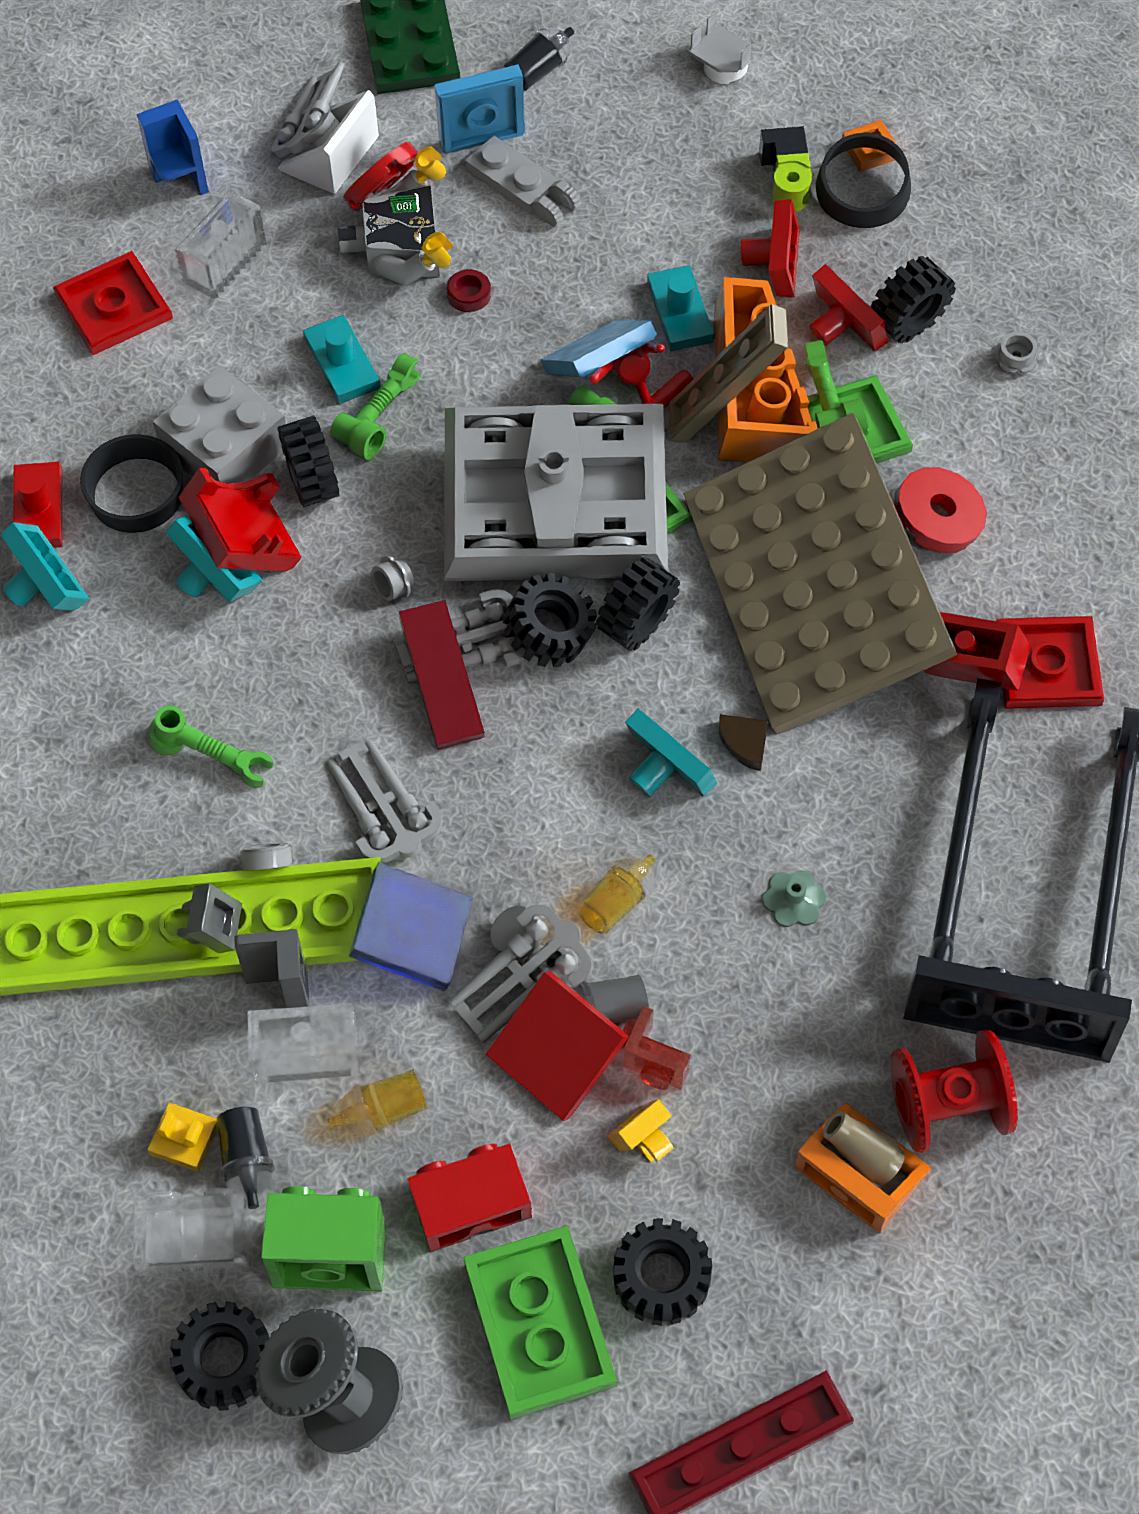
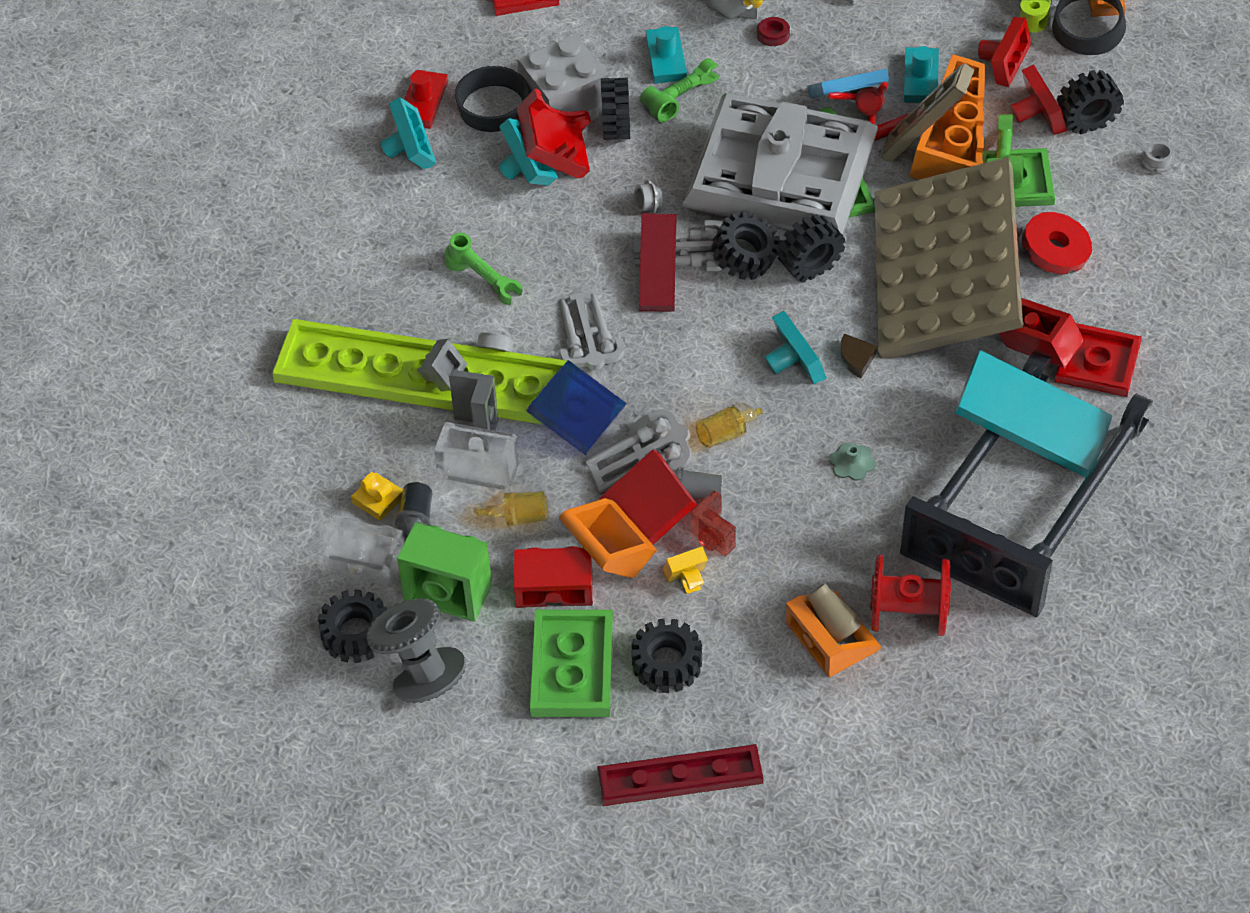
camera: 20 degrees right, 10 degrees down
none -> orange tile [559,498,657,578]
none -> teal tile [954,350,1113,477]

